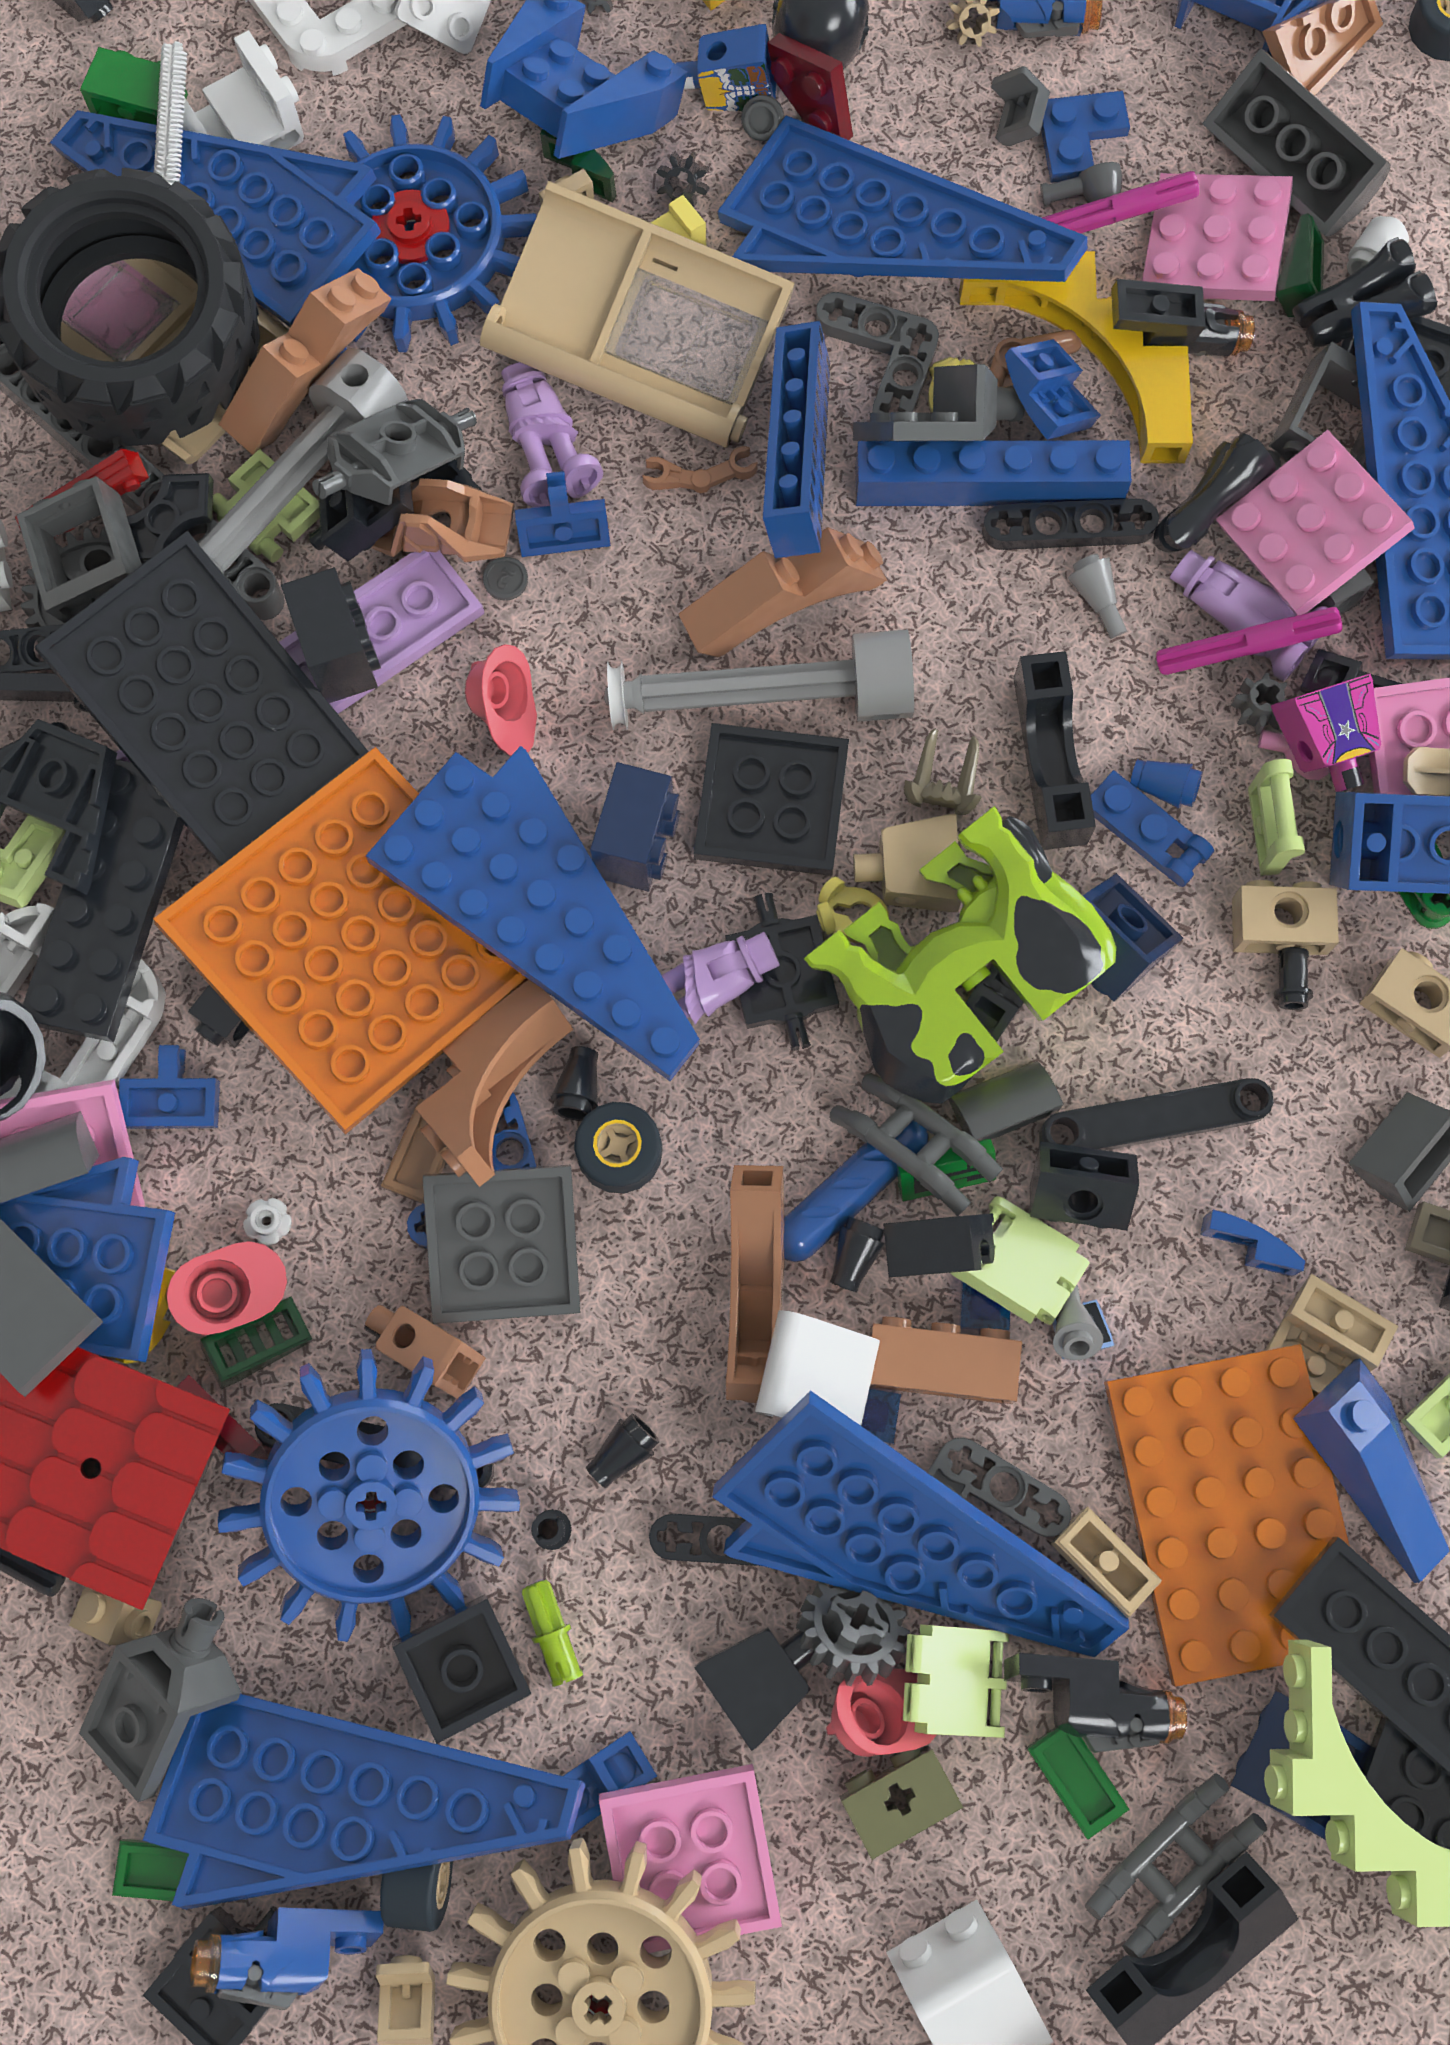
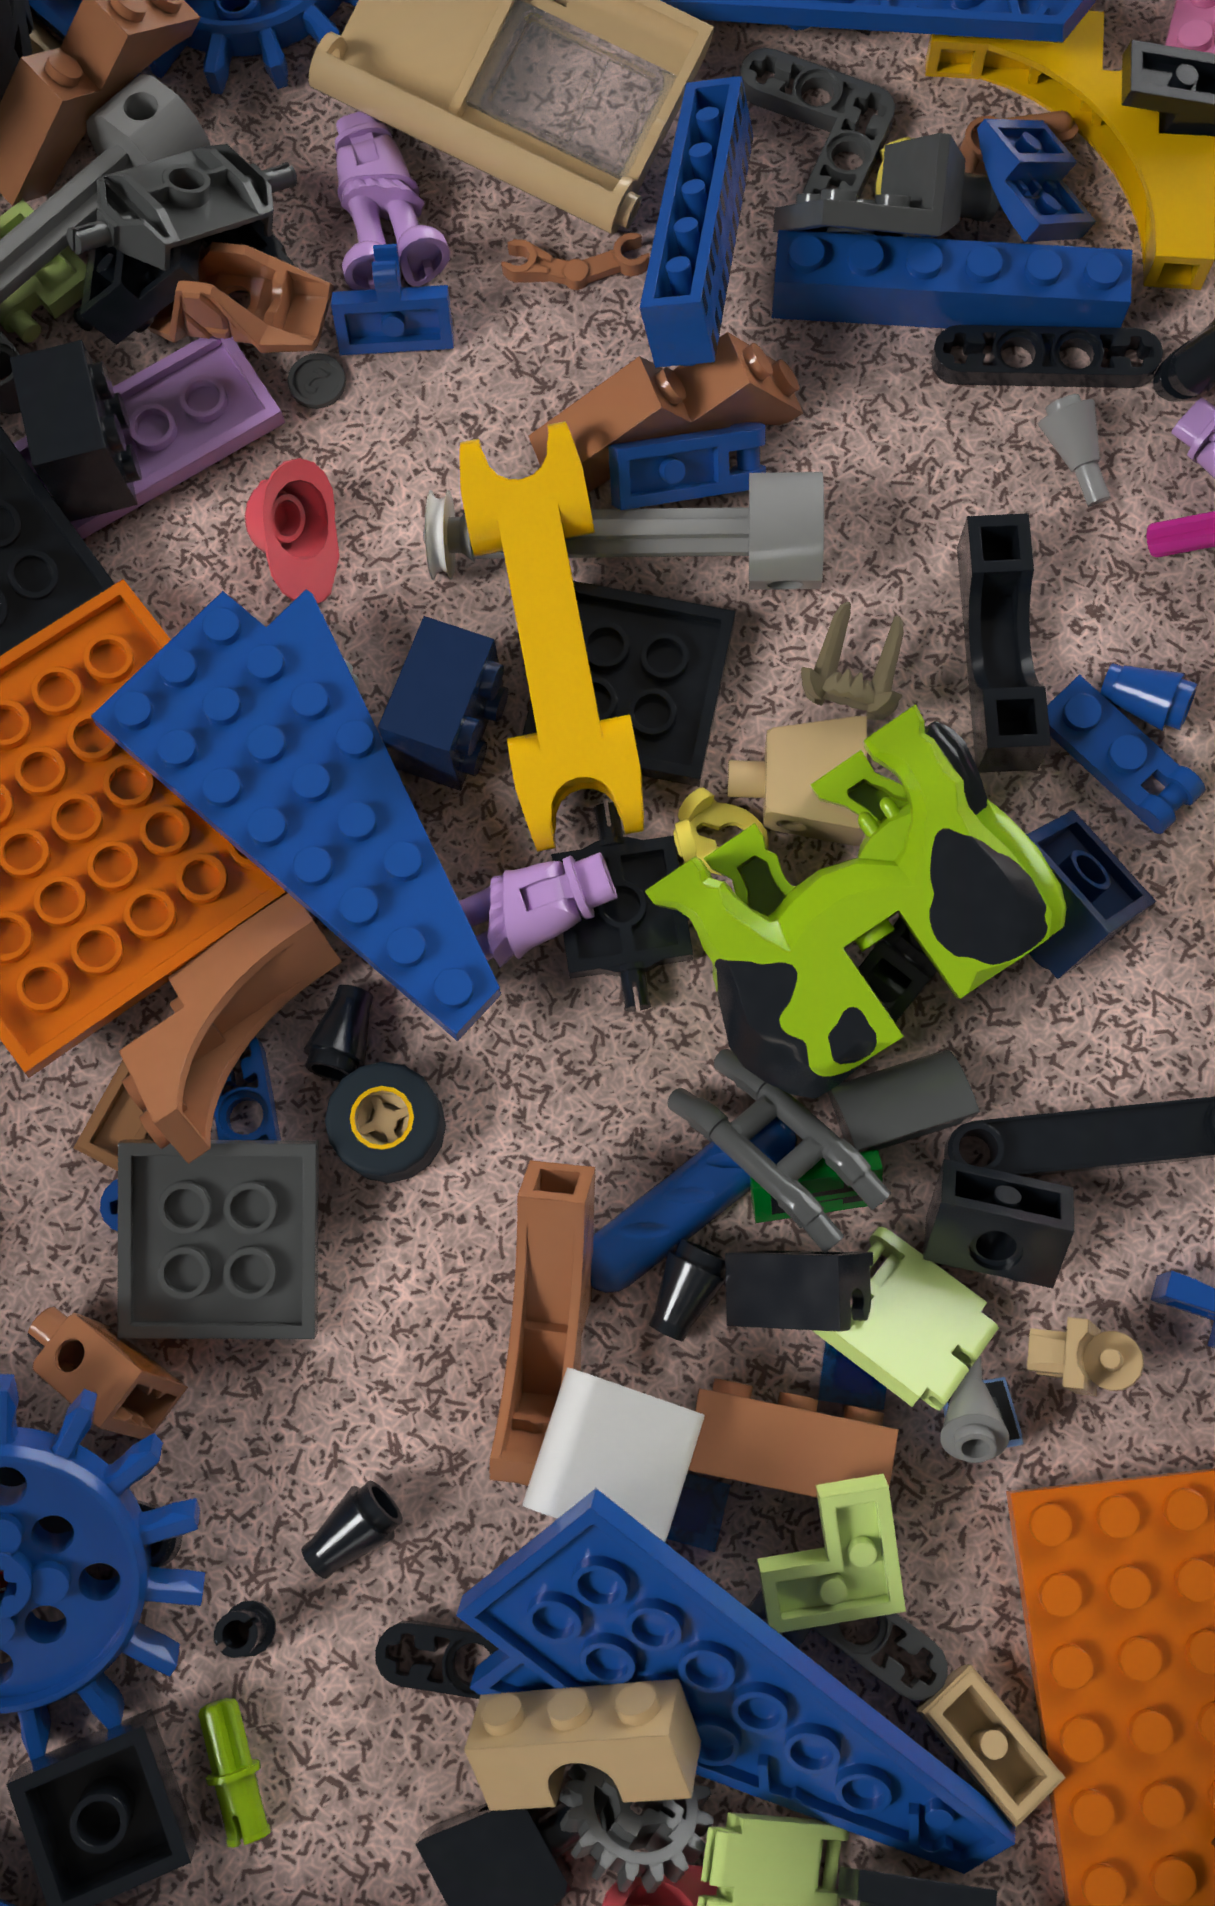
camera: 10 degrees right, 0 degrees up
none -> yellow piece [459,421,644,852]
none -> tan arch [464,1679,701,1811]
none -> blue plate [608,422,766,510]
none -> yellowish green plate [757,1474,906,1633]
none -> tan hips [1027,1317,1144,1396]

